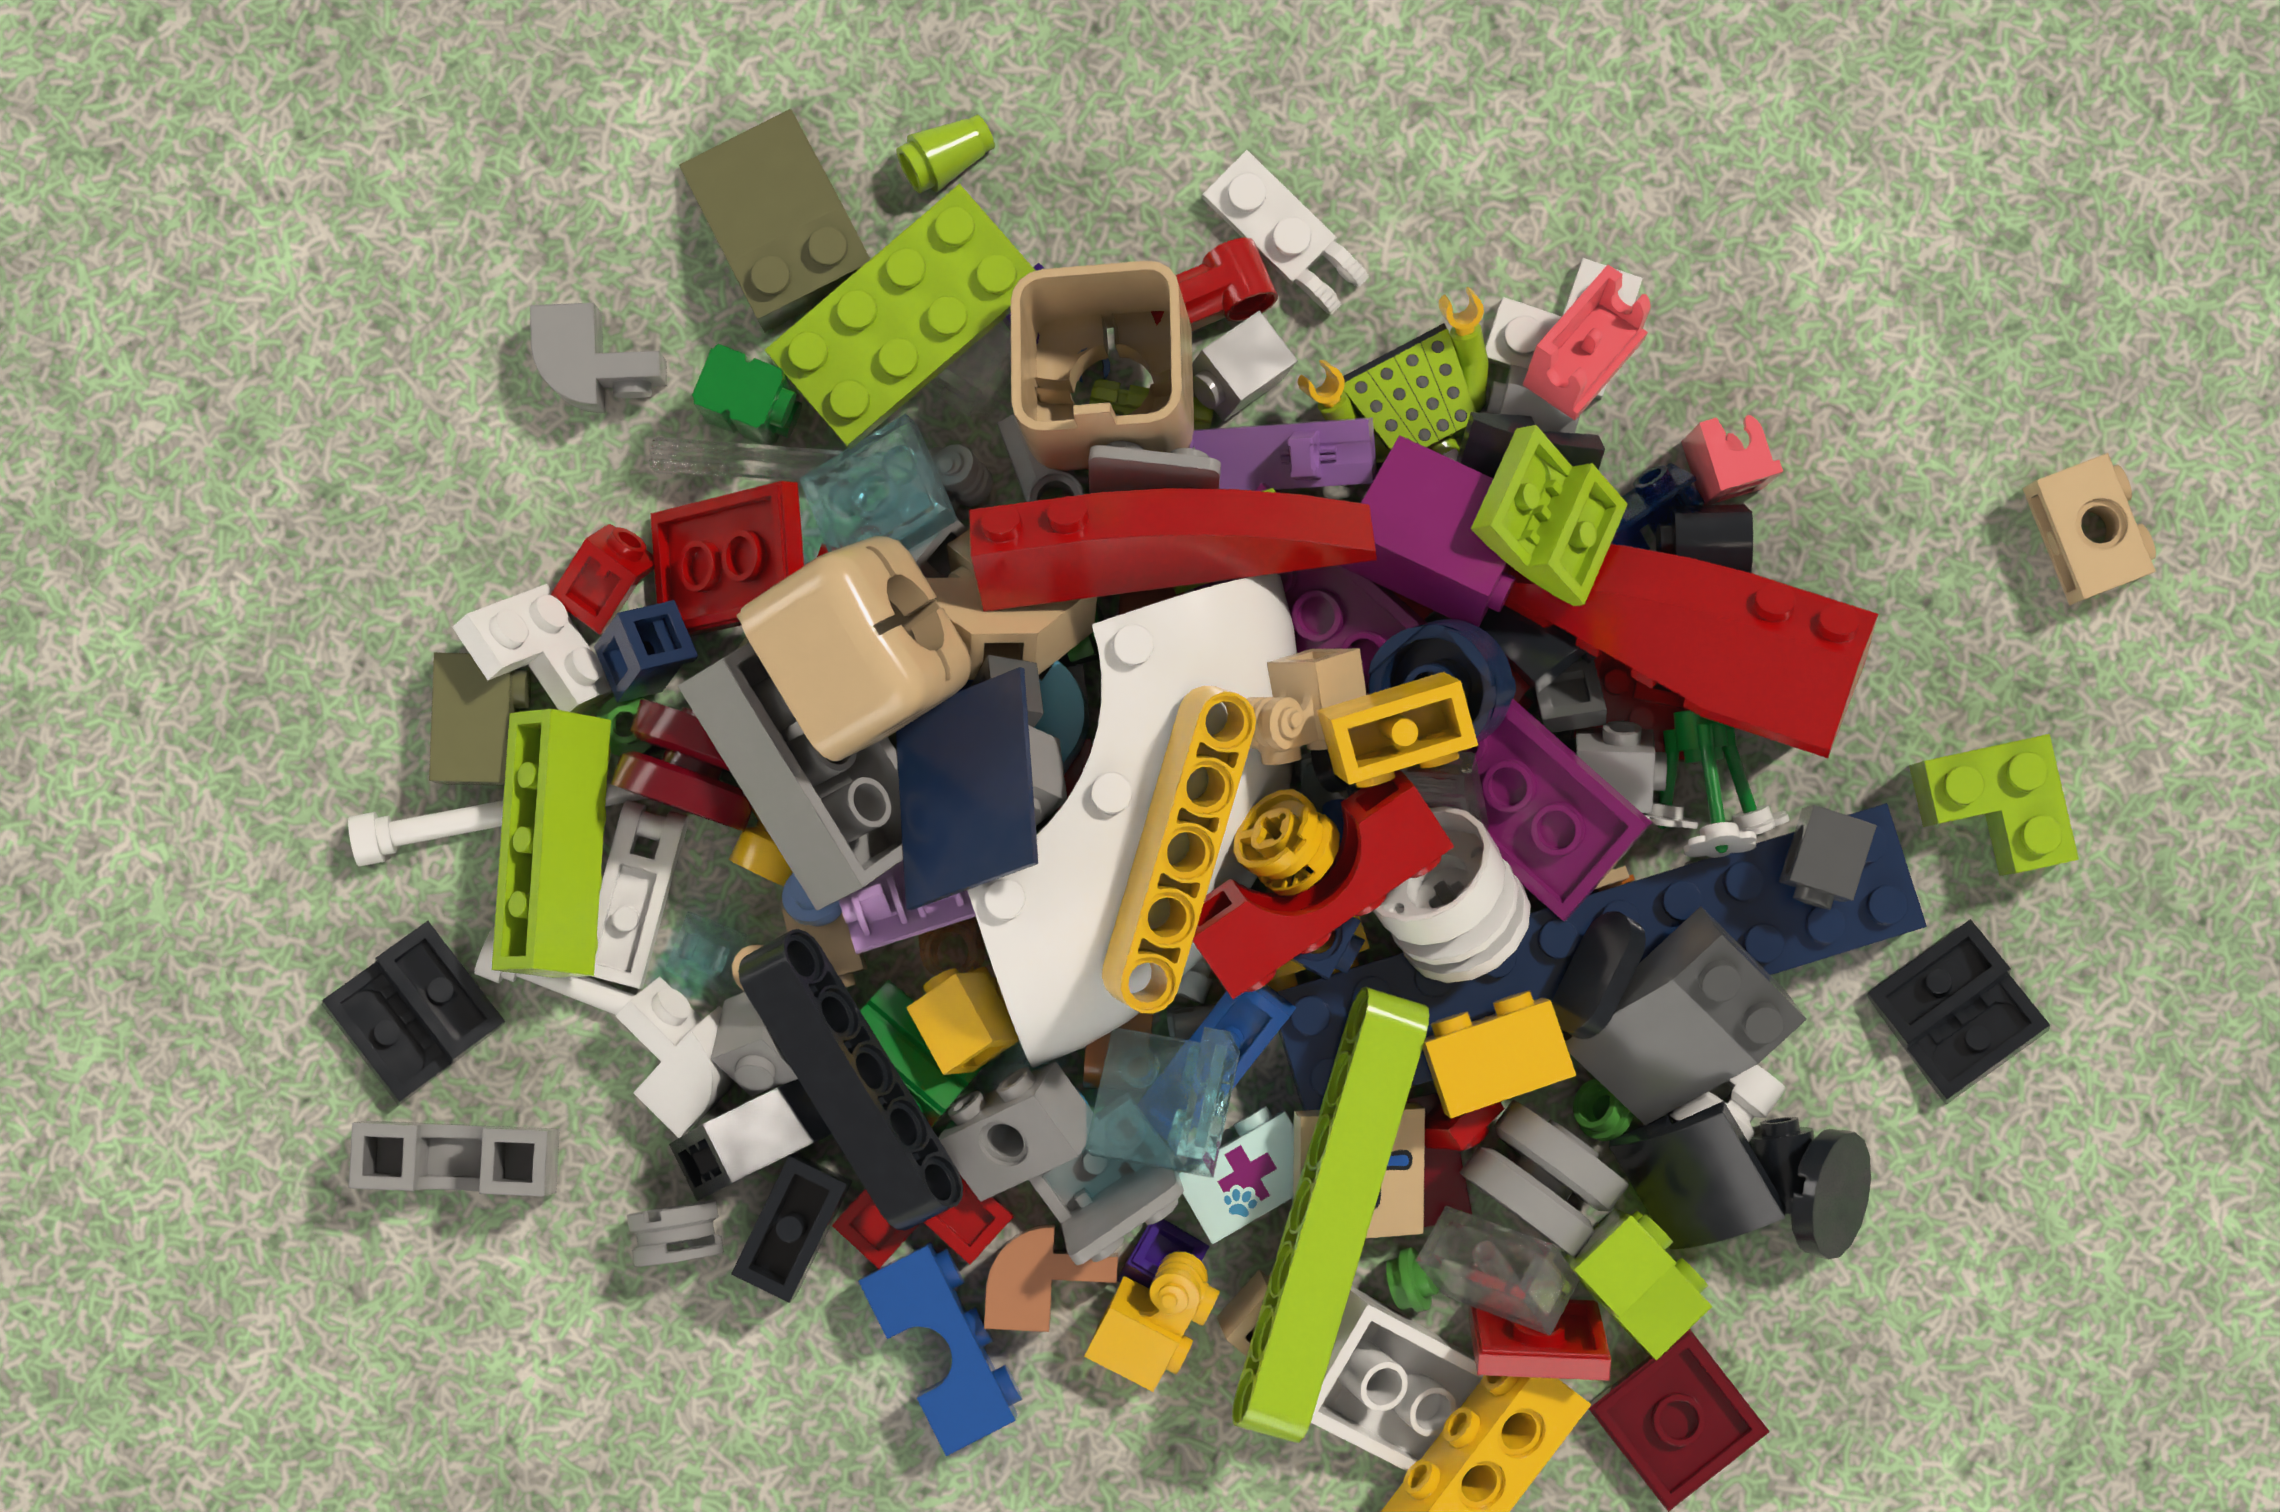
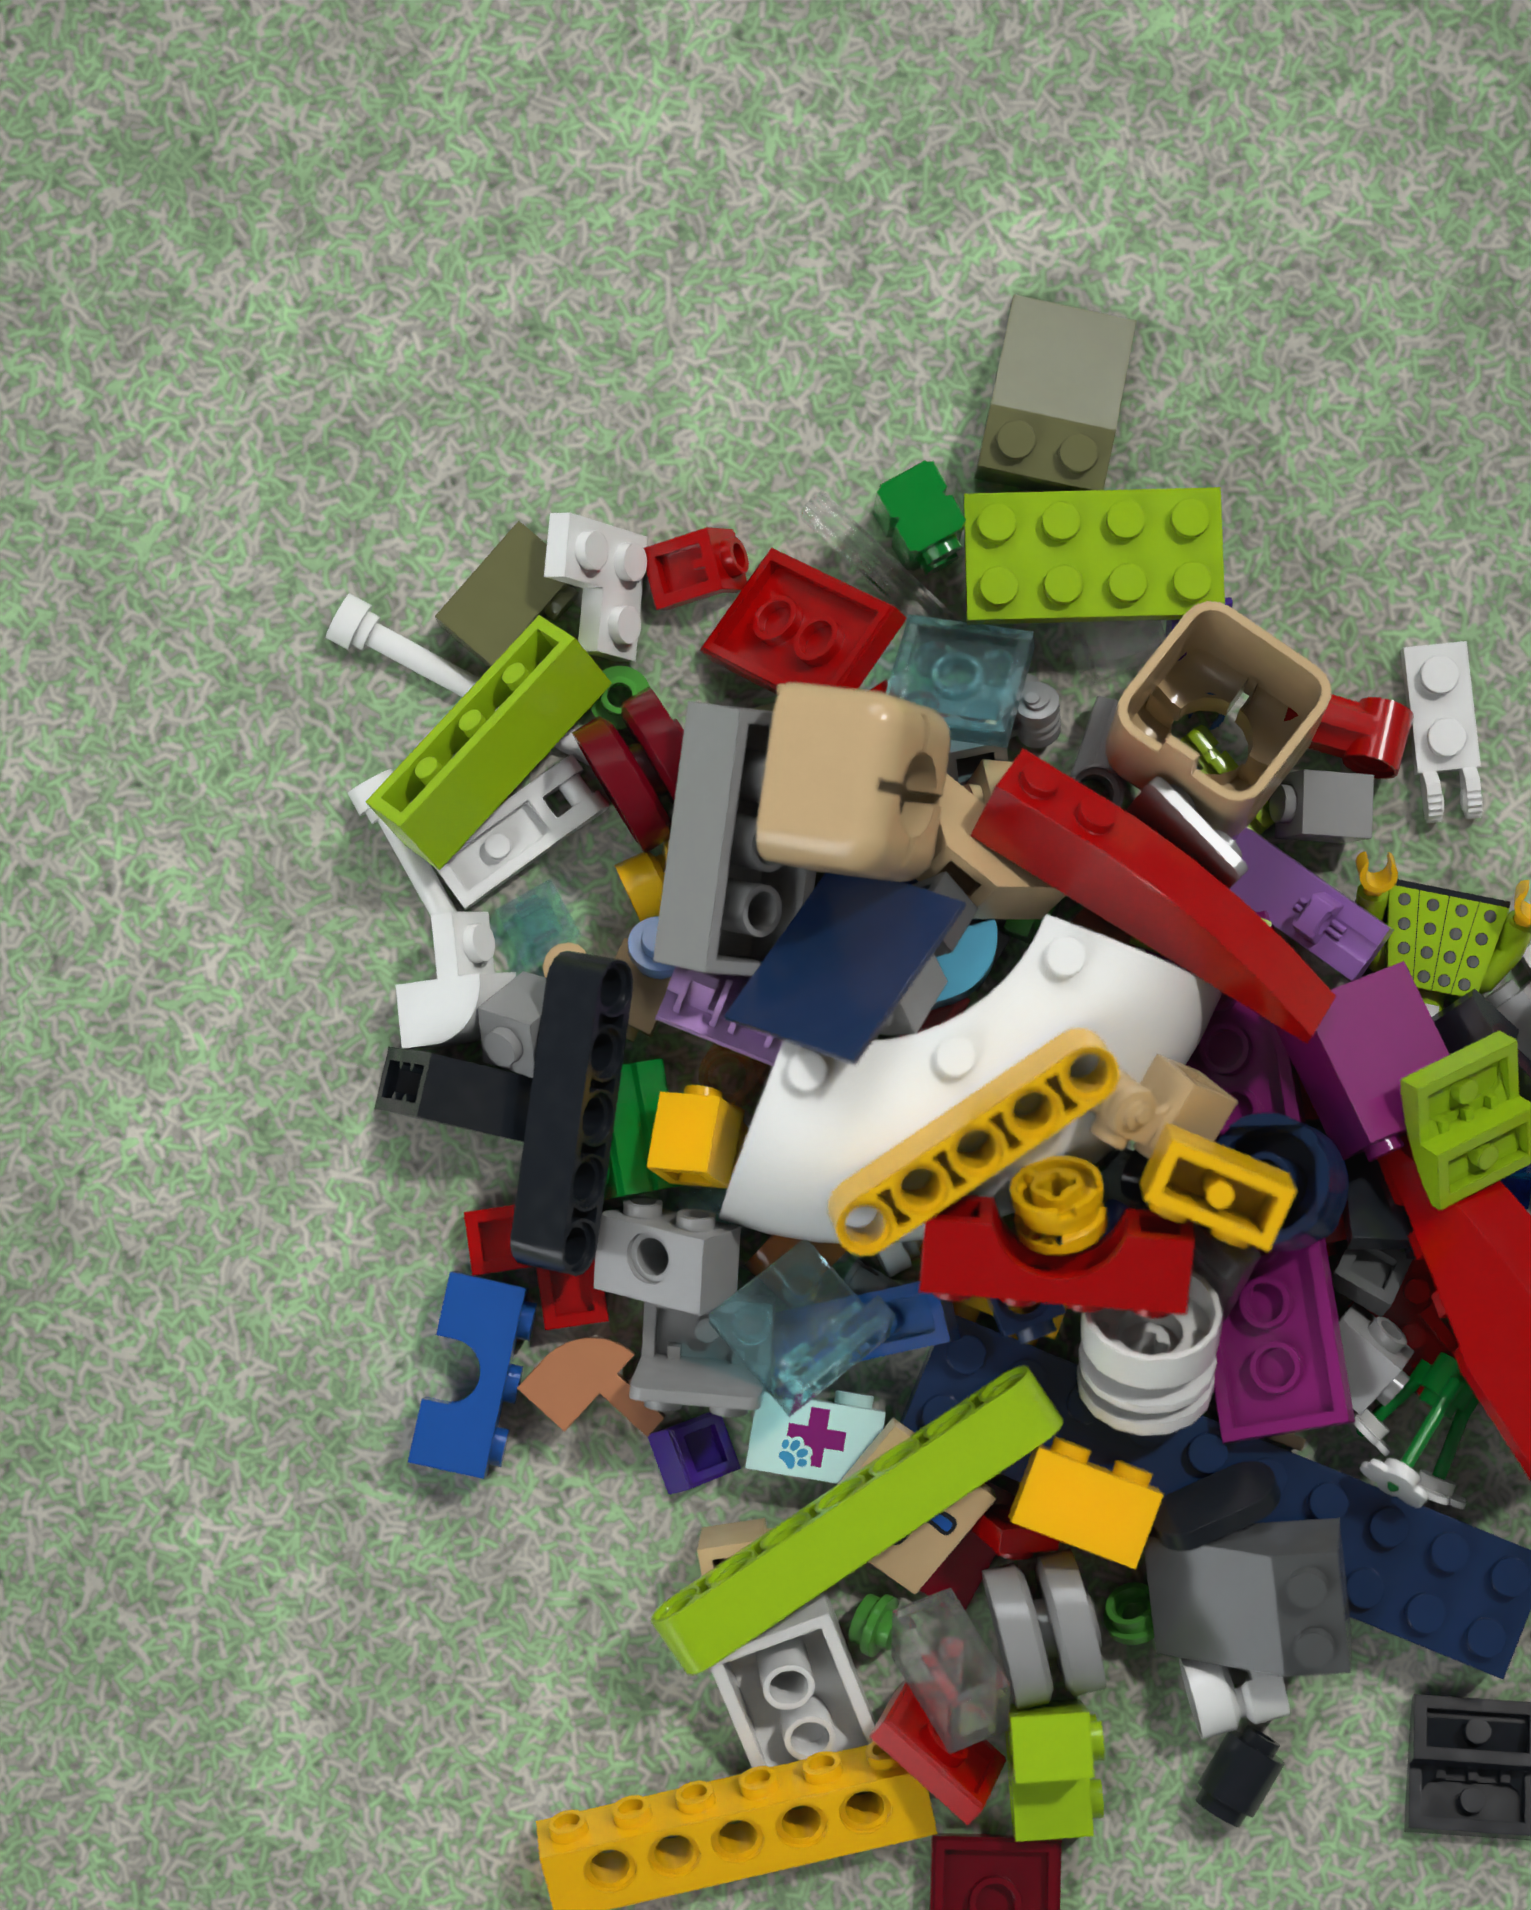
camera: 35 degrees right, 0 degrees up
black slope [321,921,505,1106] -> none
light grey arch [349,1120,560,1197] -> none
light grey brick [530,303,667,413] -> none
dark blue brick [594,600,698,703] -> none
light grey wheel [627,1201,724,1267] -> none
black brick [731,1153,852,1303] -> none
lime cone [896,114,995,194] -> none
yellow brick [1084,1252,1220,1392] -> none
orange window [1593,874,1635,893] -> none
black slope [1609,1101,1786,1250] -> none
dark grey brick [1779,805,1877,910] -> none
black tile [1790,1129,1871,1260] -> none

